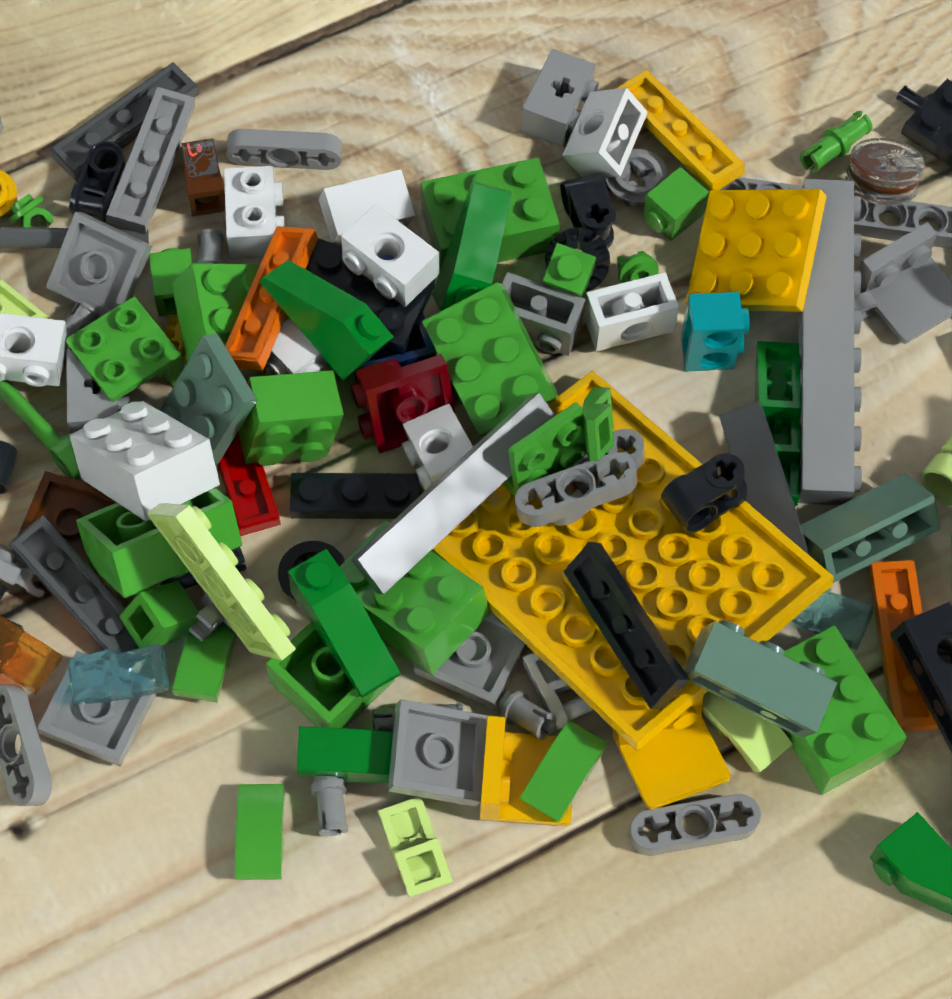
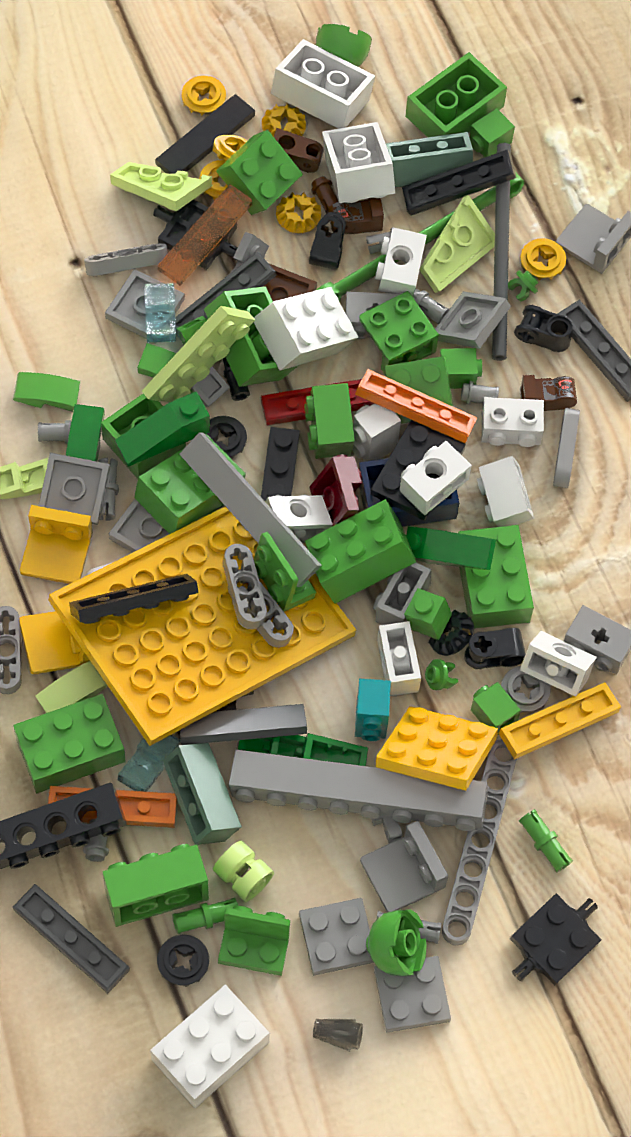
camera: 95 degrees right, 0 degrees up
light grey plate [106,87,195,234] -> none
sand green plate [160,333,257,466] -> none
green slope [259,260,394,380] -> none
light grey pin [498,691,556,740] -> none
bright green slope [519,719,609,822] -> none
bright green slope [583,387,614,461] -> none
black piece [661,453,747,533] -> none
sand green brick [684,620,837,738] -> none
clear head [845,138,925,206] -> none

